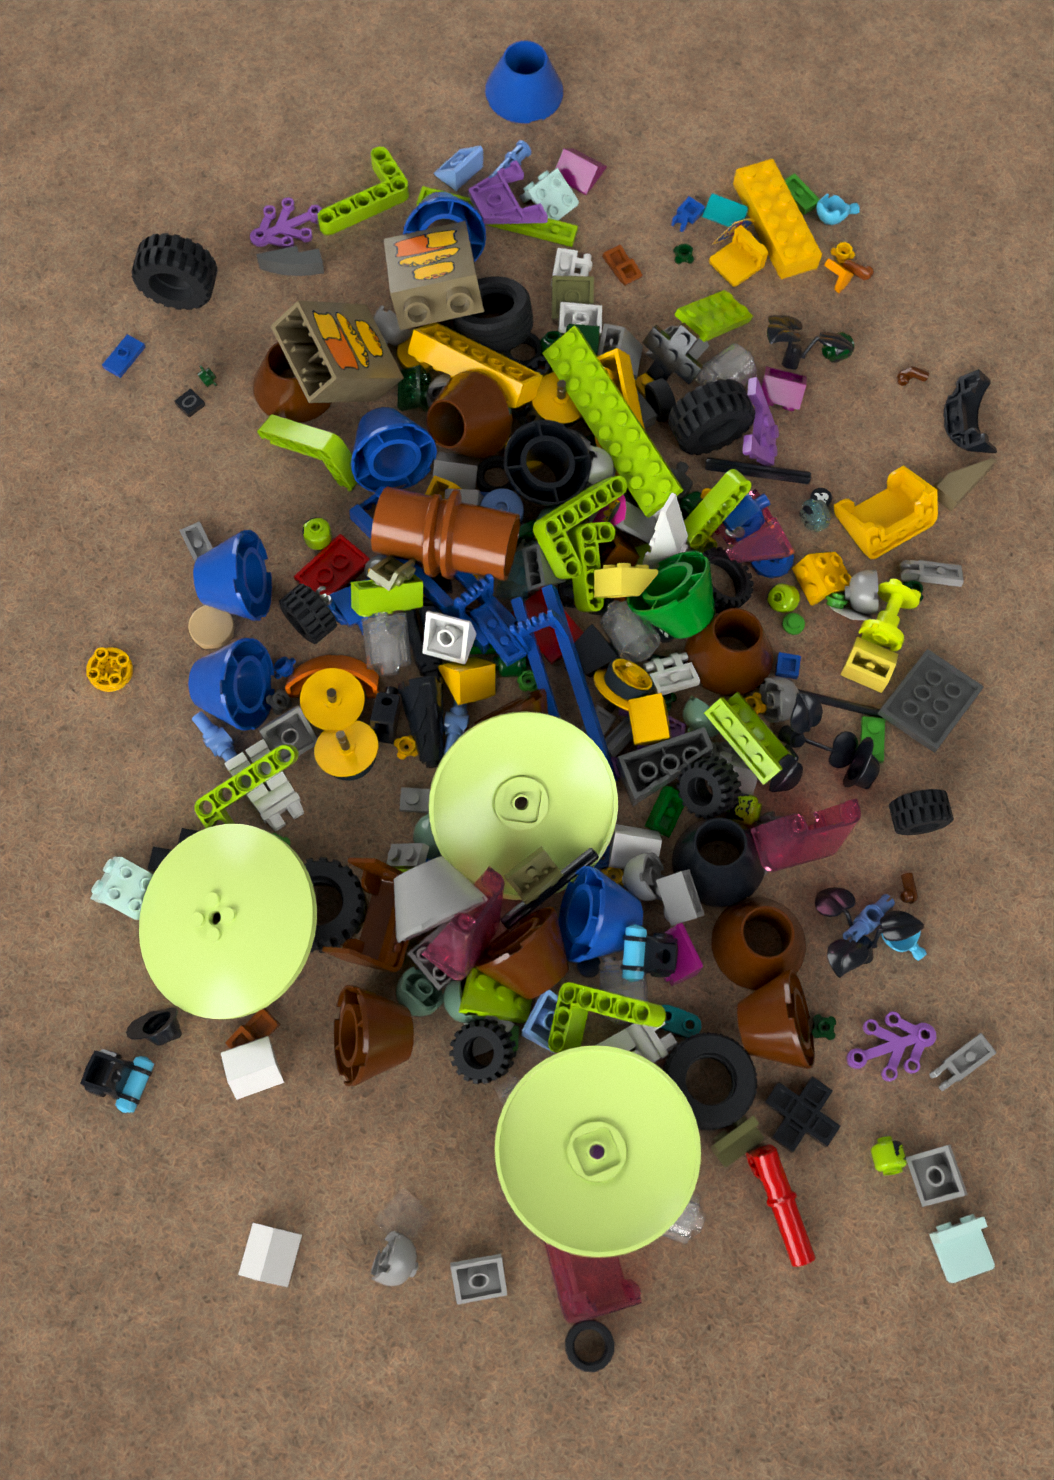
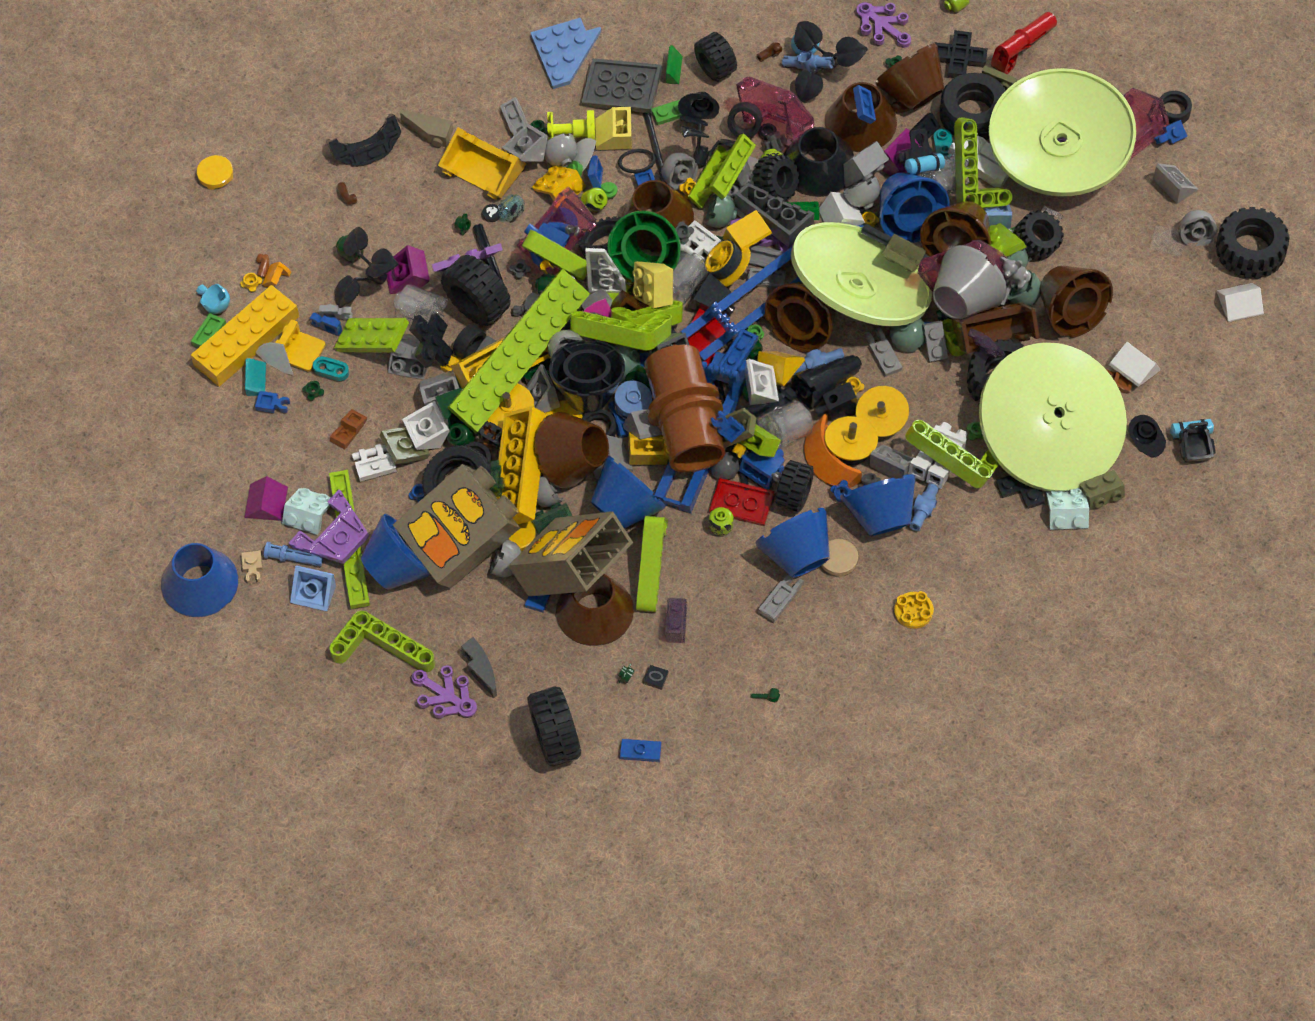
camera: 110 degrees left, 10 degrees down
none -> yellow tile [197,155,233,190]
none -> tan plate [241,550,263,584]
none -> blue plate [310,313,342,336]
none -> teal plate [313,356,349,381]
none -> light grey plate [319,304,353,320]
none -> dark green plate [455,213,471,235]
none -> clear green plate [490,460,505,497]
none -> light grey slope [502,123,548,162]
none -> medium blue wing [530,18,601,89]
none -> blue plate [587,155,603,188]
none -> black tyre [618,149,656,173]
none -> clear purple brick [665,598,687,643]
none -> green slope [666,45,683,84]
none -> dark grey plate [675,222,694,243]
none -> blue plate [711,411,745,443]
none -> black tyre [727,102,763,138]
none -> dark green hand [751,688,780,703]
none -> blue plate [853,85,876,124]
none -> black plate [910,113,941,146]
none -> clear purple slope [968,329,1005,358]
none -> light grey animal [1000,257,1031,289]
none -> olive bracket [1080,470,1125,510]
none -> blue plate [1154,120,1187,144]
none -> black tyre [1216,207,1290,279]

